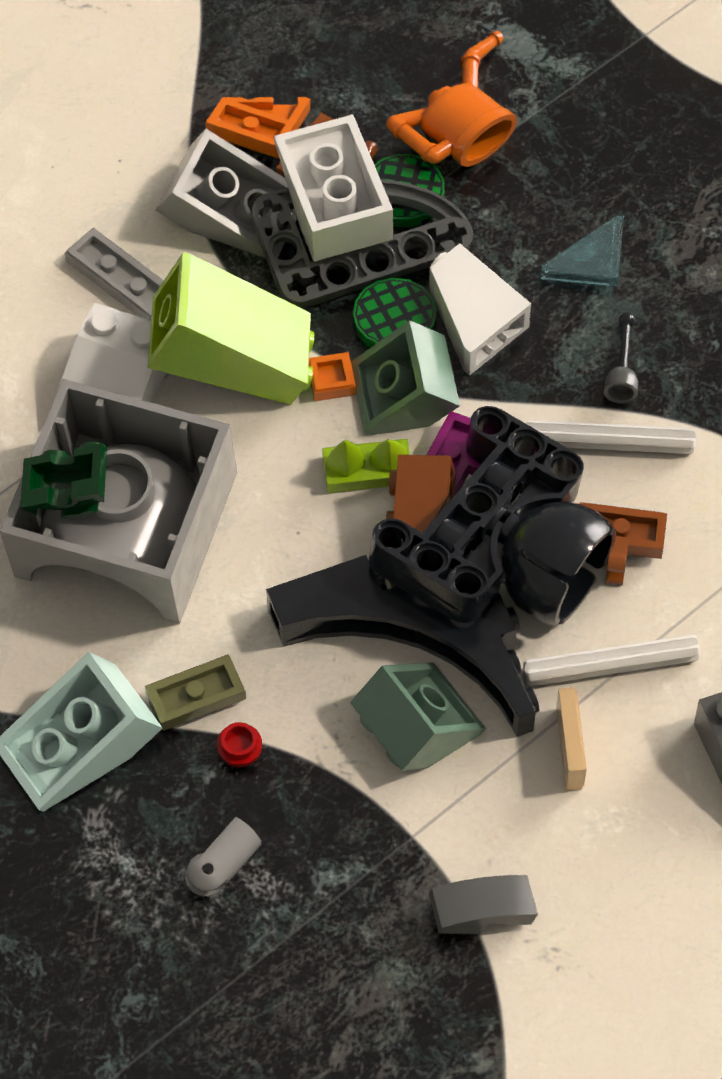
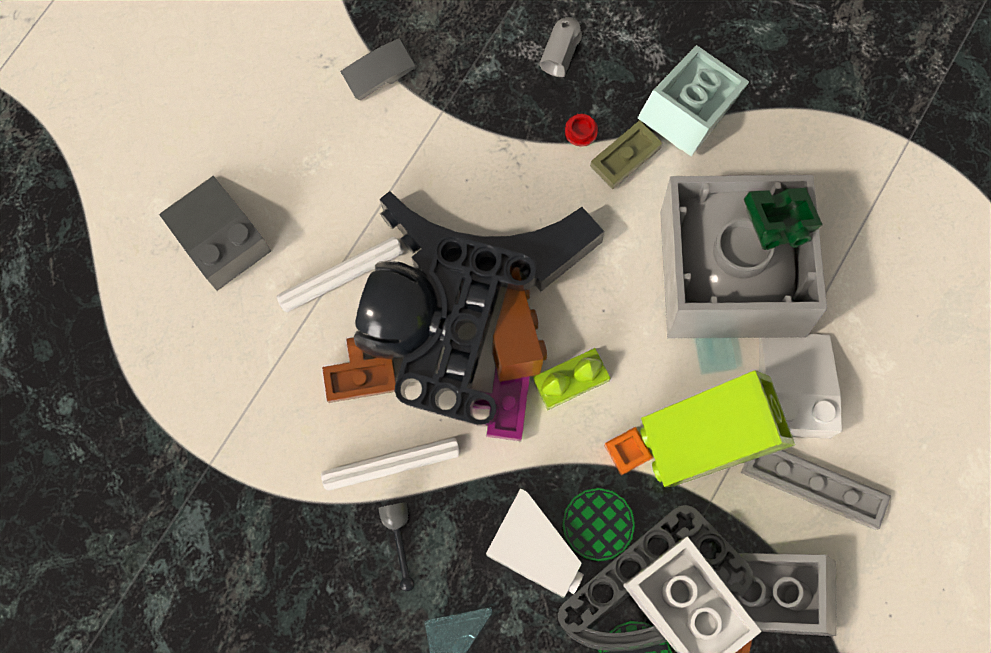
camera: 165 degrees right, 15 degrees up
sand green slope [350,662,486,771] -> none
sand green slope [351,320,460,435] -> none
tan tile [556,687,587,791] -> none

